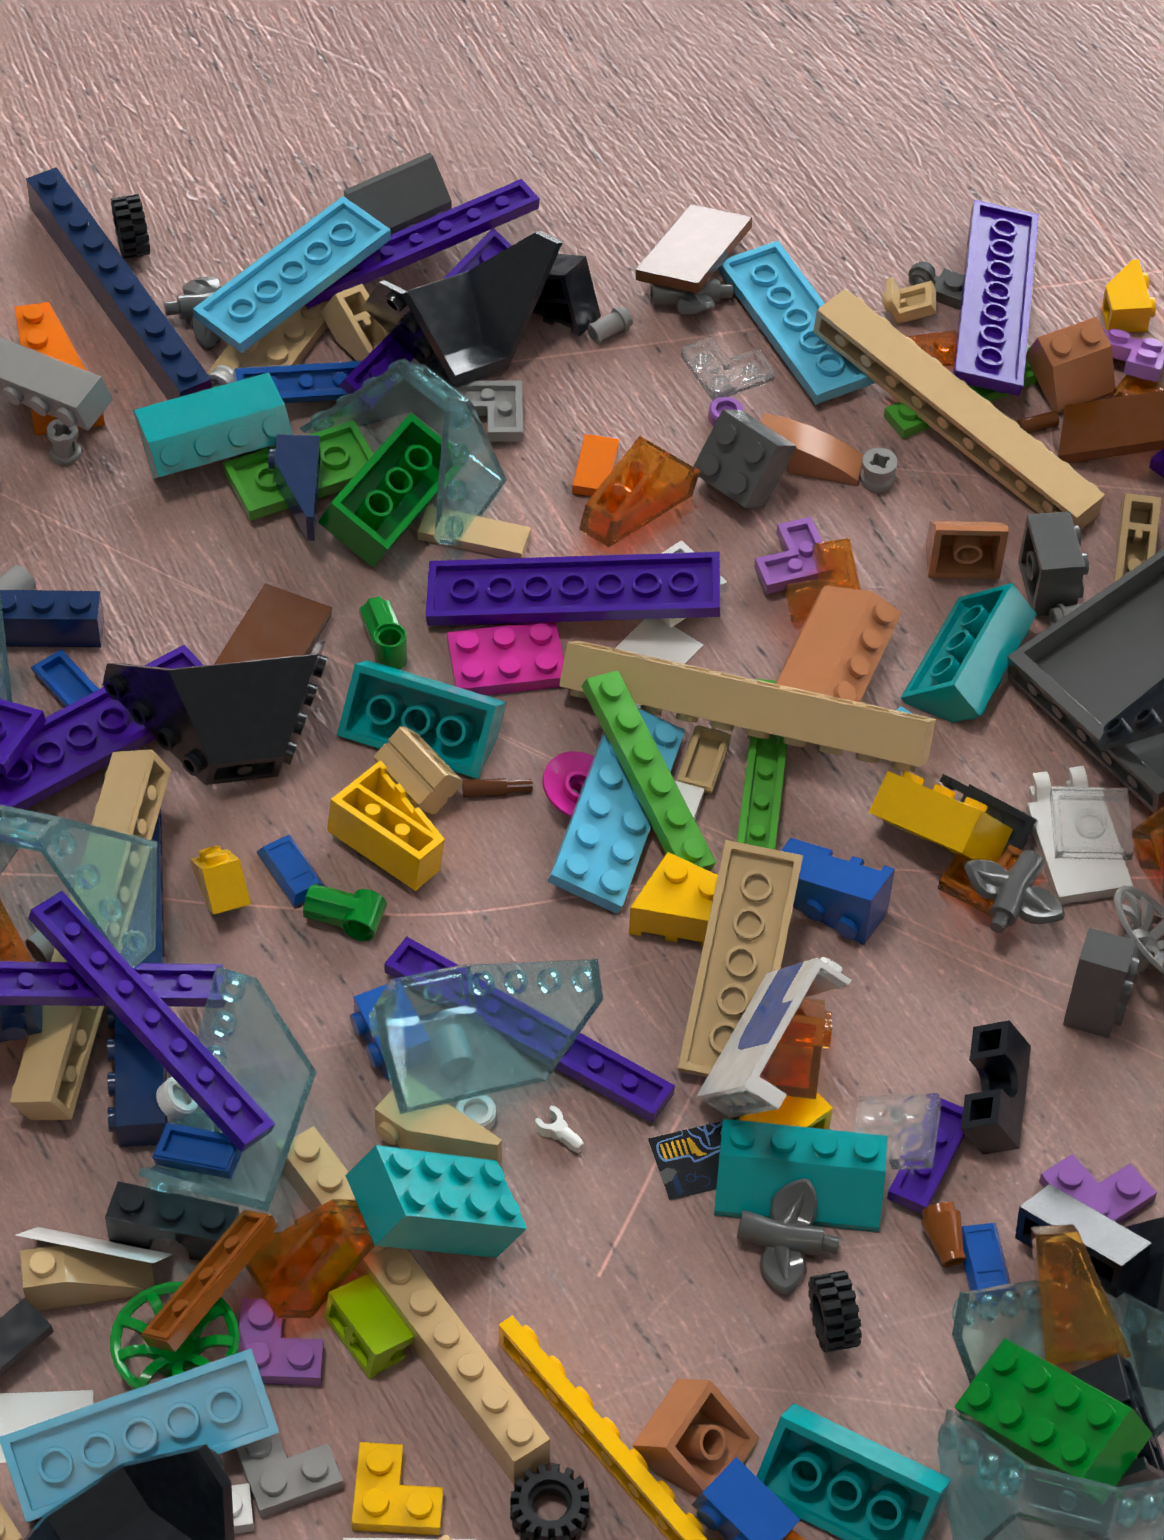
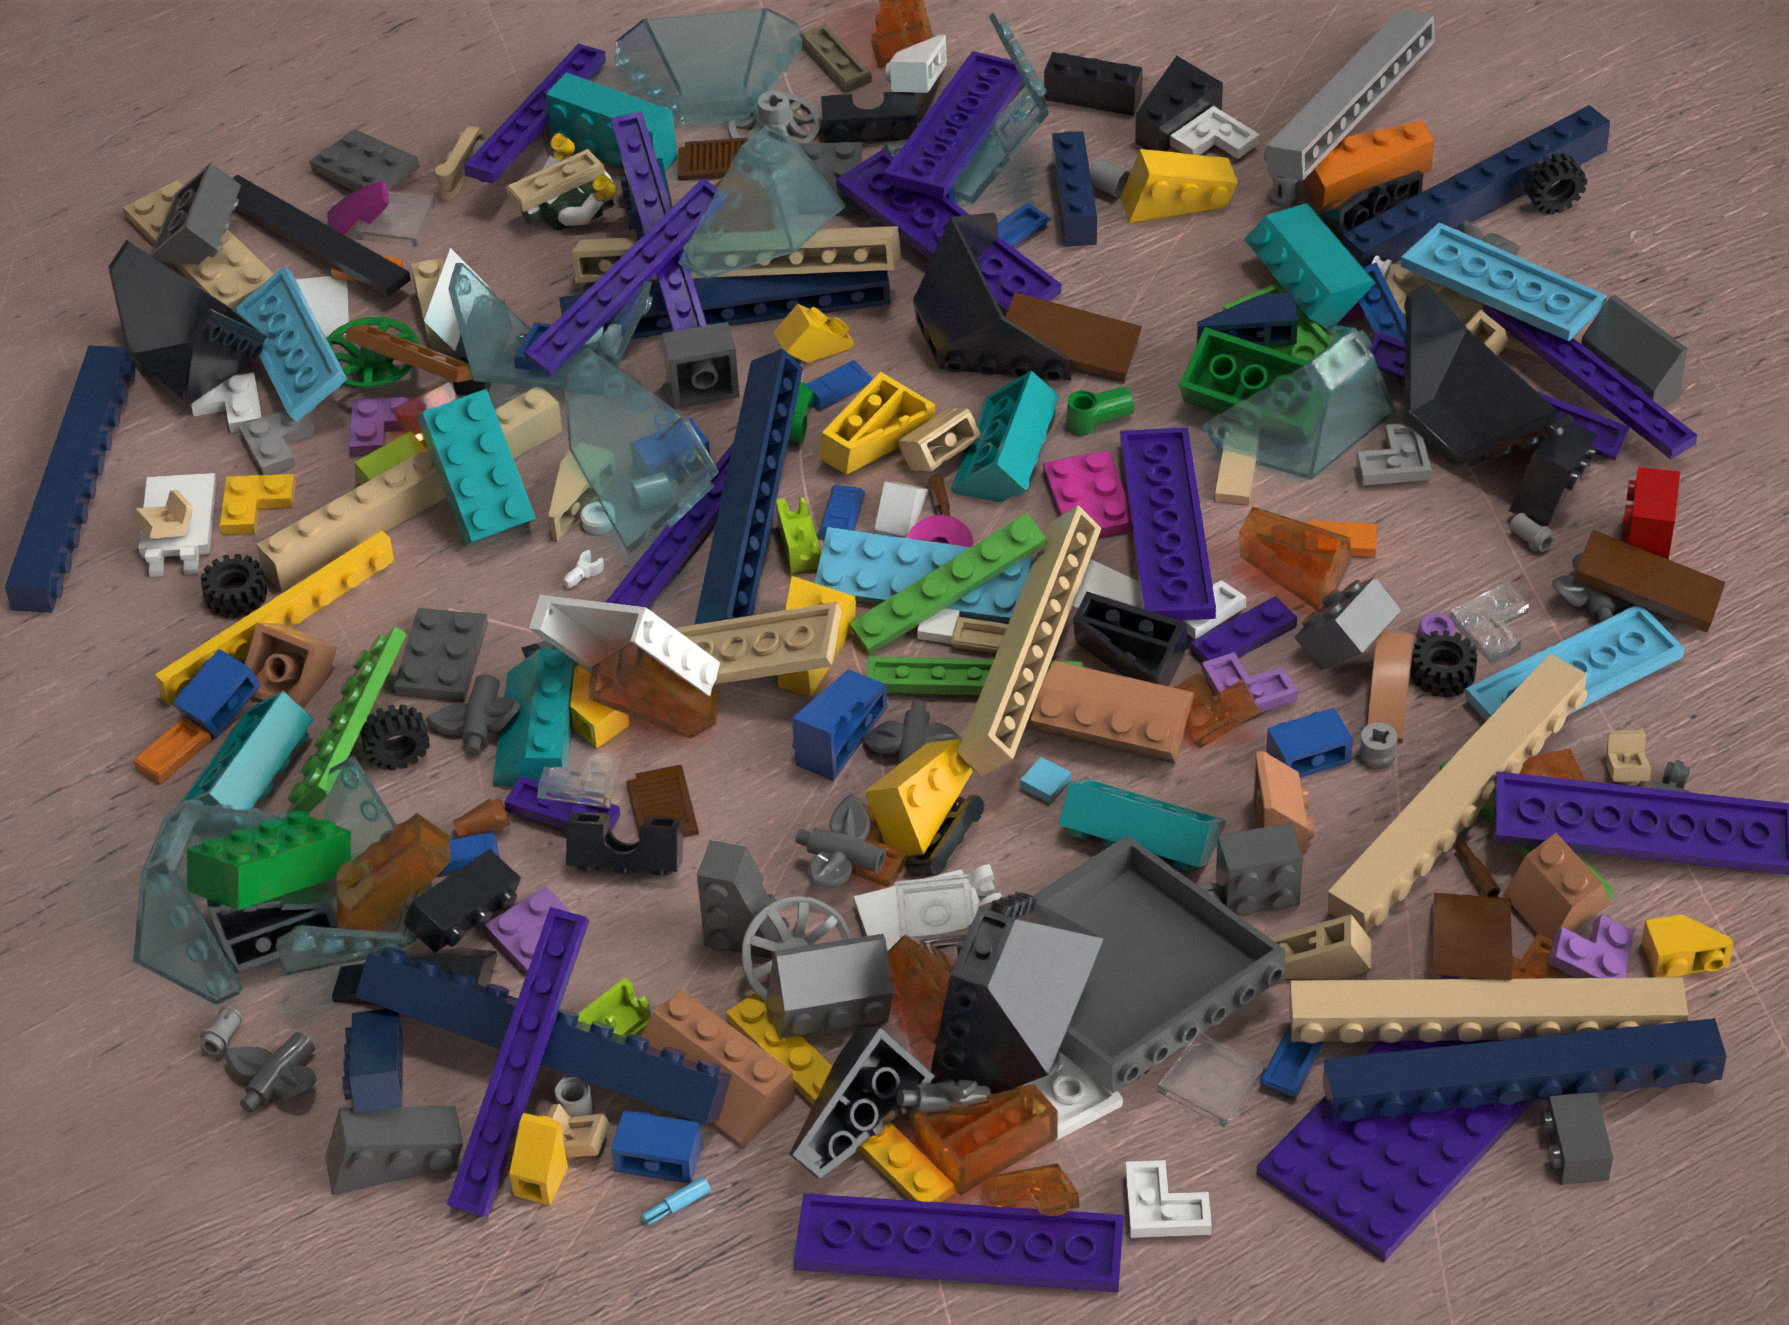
camera: 90 degrees right, 5 degrees down
none -> bright green plate [285,626,407,817]
none -> dark grey plate [394,608,488,702]
none -> reddish brown window [626,764,699,838]
none -> dark grey brick [662,322,740,409]
none -> dark blue brick [694,348,803,625]
none -> lime hinge [776,498,821,574]
none -> blue tile [817,485,865,539]
none -> dark grey plant [863,700,962,764]
none -> white slope [874,482,929,538]
none -> black wedge [1073,591,1188,686]
none -> yellow wedge [1120,149,1238,223]
none -> dark purple plate [1190,596,1297,663]
none -> blue brick [1266,708,1353,778]
none -> black wedge [1315,170,1424,243]
none -> black tyre [1411,630,1478,697]
none -> red brick [1621,466,1680,559]

